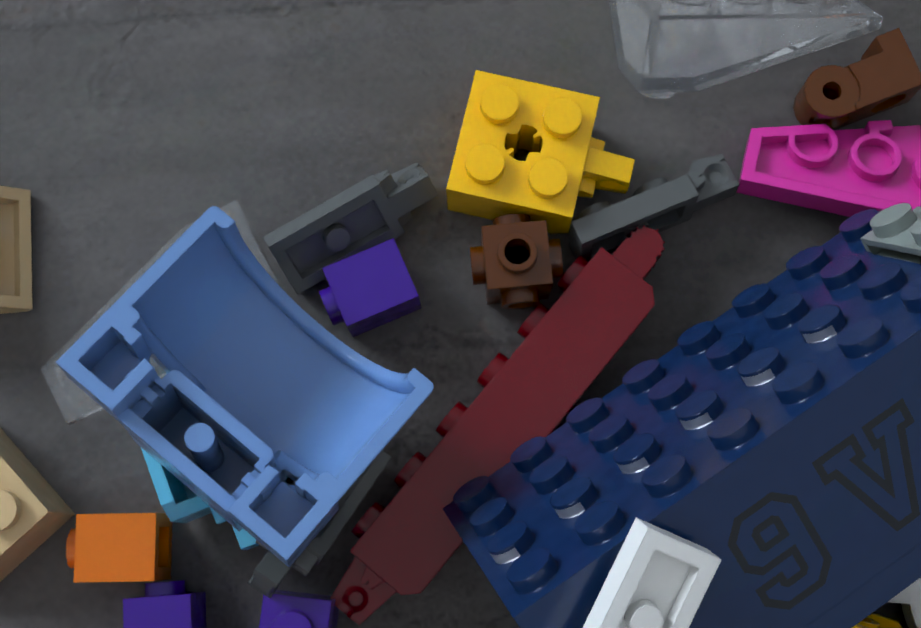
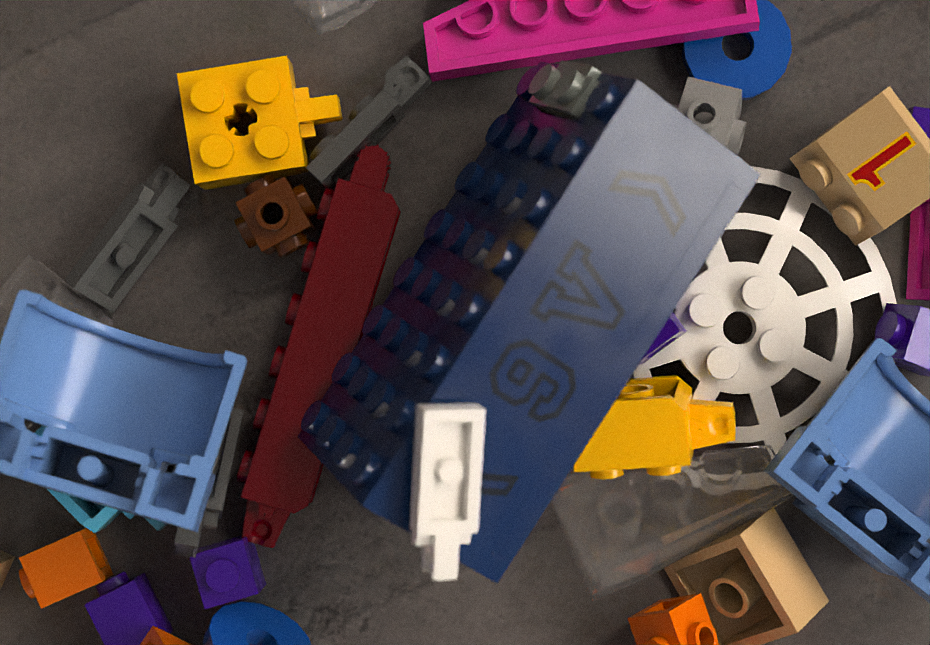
camera: 25 degrees left, 10 degrees up
dark purple brick [319,238,422,337] -> none

